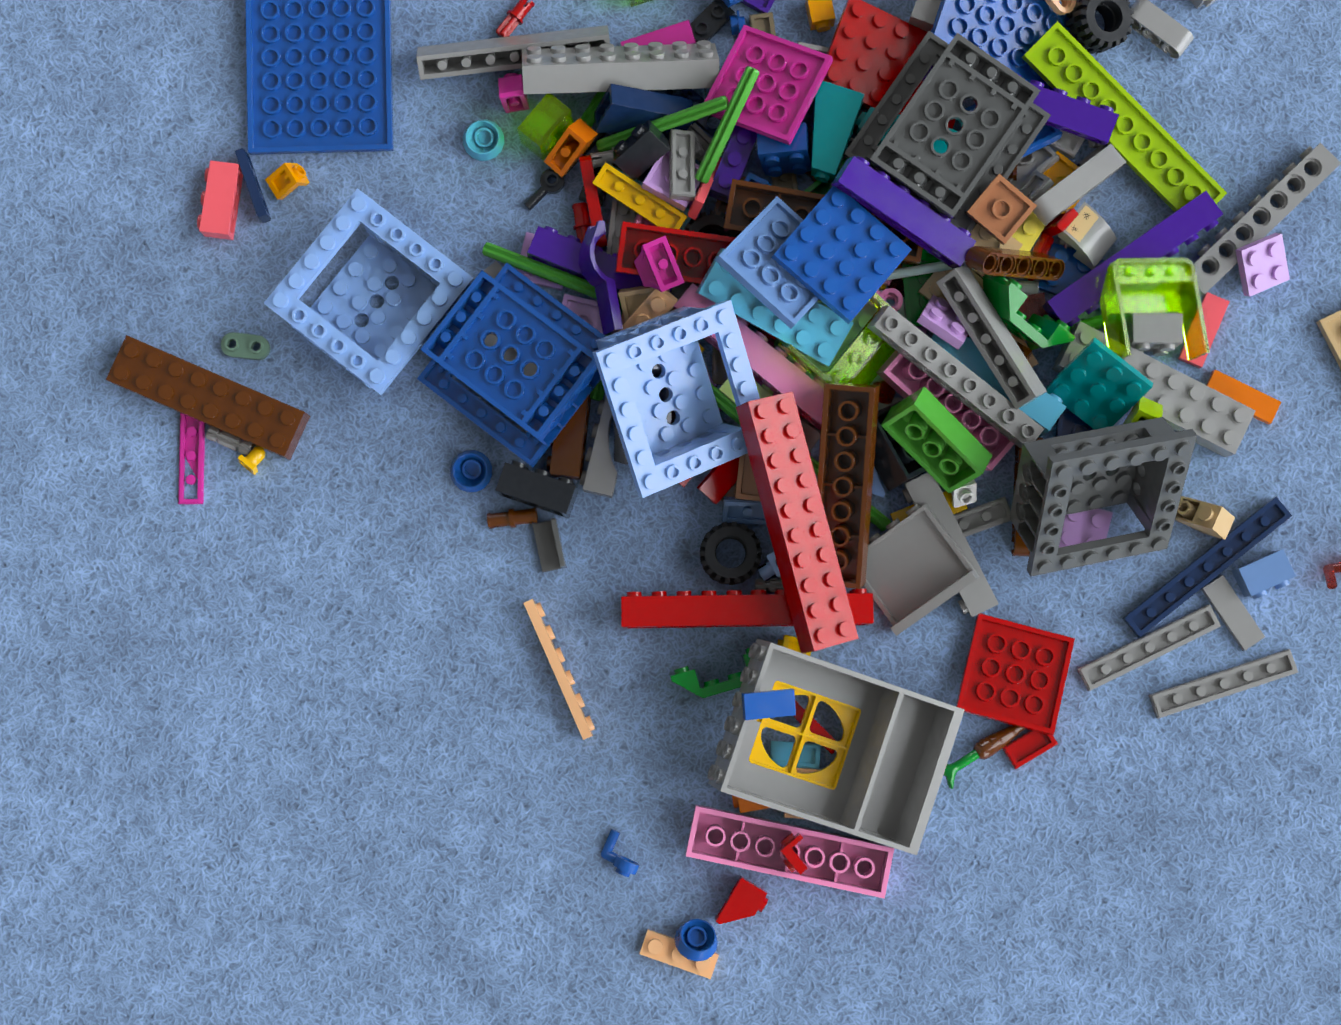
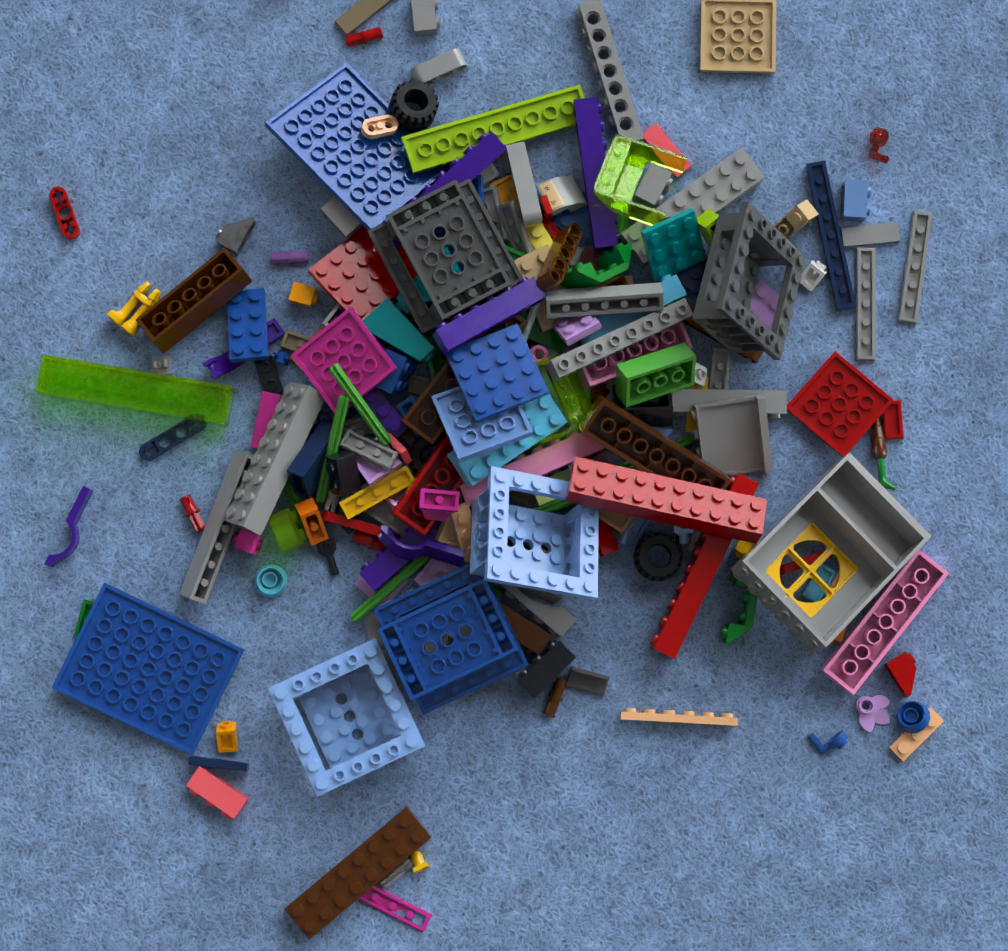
camera: 65 degrees left, 0 degrees up
sand green plate [221,332,271,360] -> none
blue hat [450,450,493,492] -> none
blue tile [741,688,796,720] -> none
red bracket [779,833,808,875] -> none
nougat plate [966,174,1037,245] -> none
orange tile [1206,370,1281,425] -> none
lavender plate [1235,233,1290,297] -> none
none -> white bracket [800,260,828,292]
none -> lavender plate [856,695,890,732]

